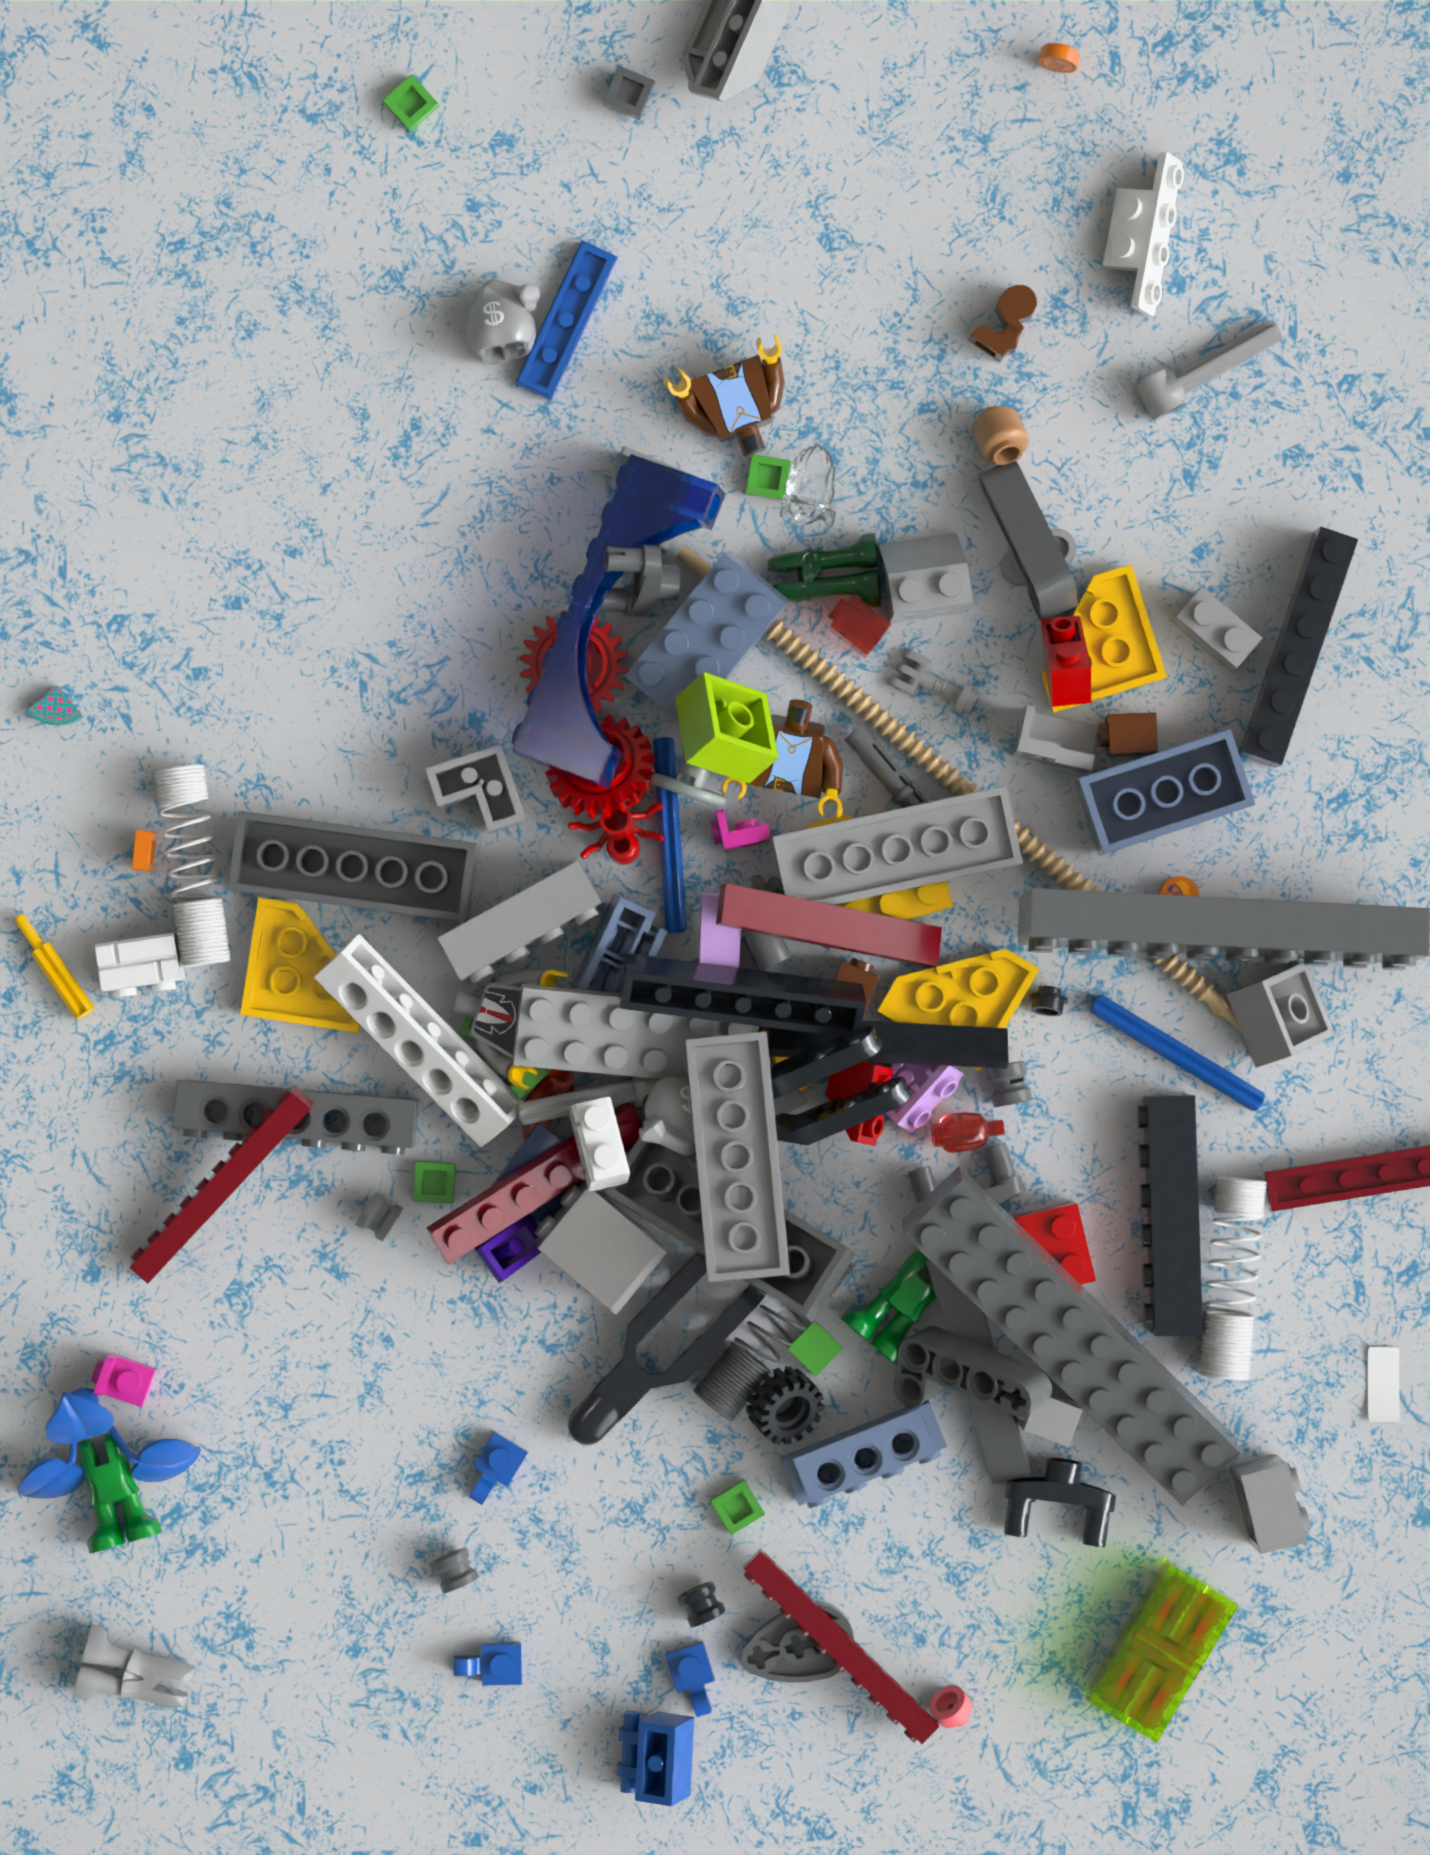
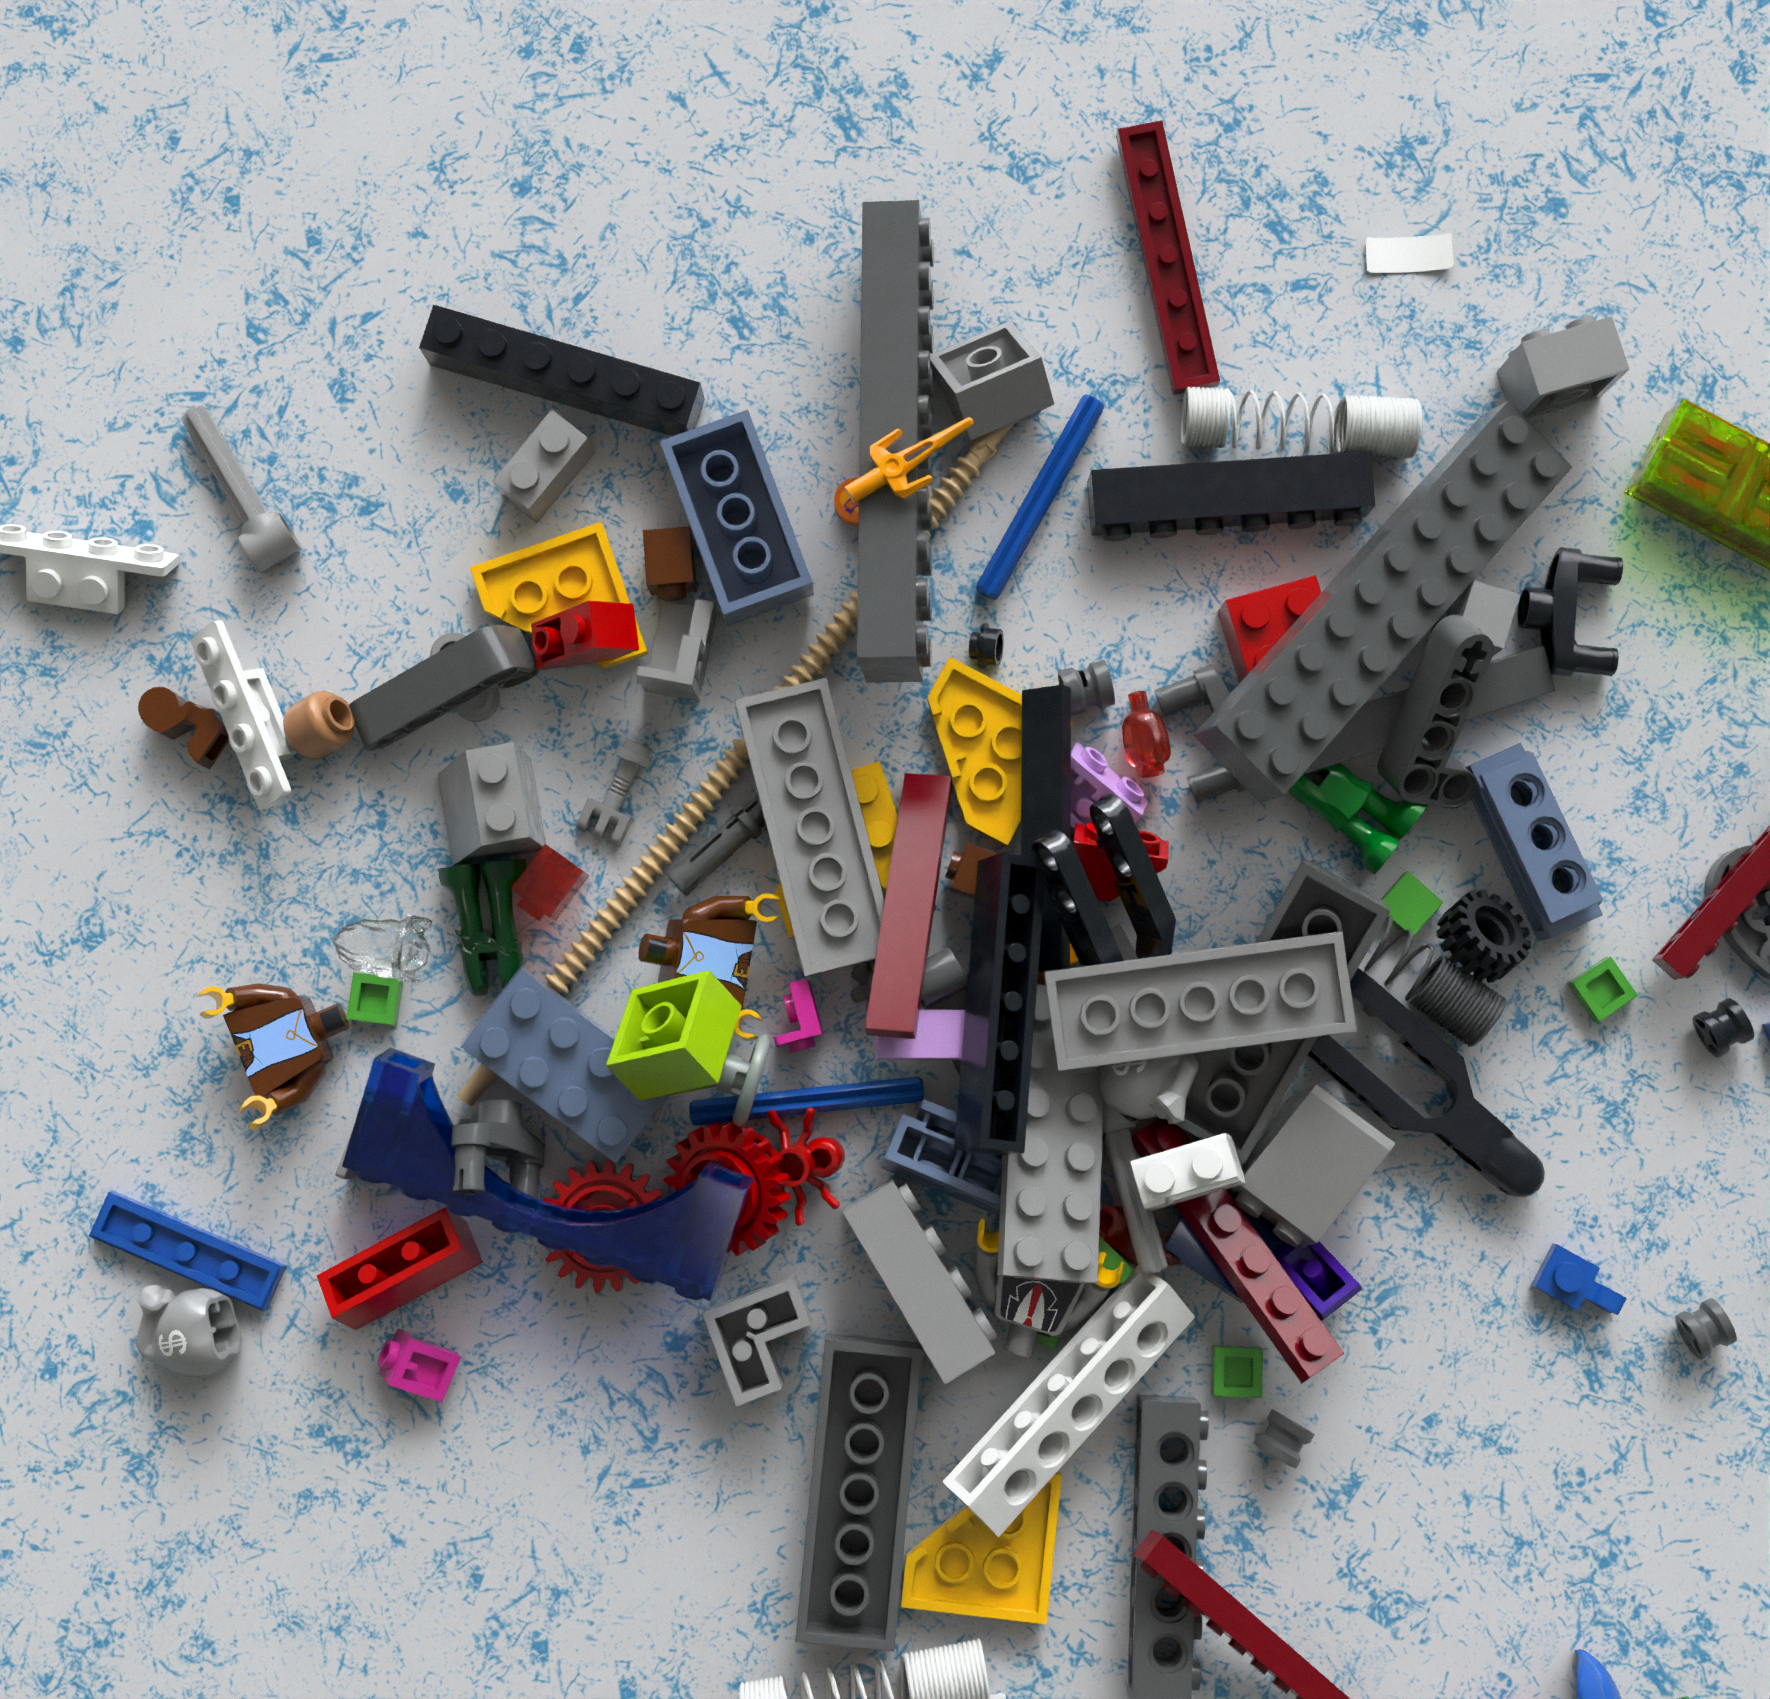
camera: 90 degrees left, 5 degrees down
none -> white bracket [191,620,298,810]
none -> red brick [316,1207,483,1330]
none -> dark pink bracket [378,1328,461,1402]
none -> light orange piece [845,417,974,504]

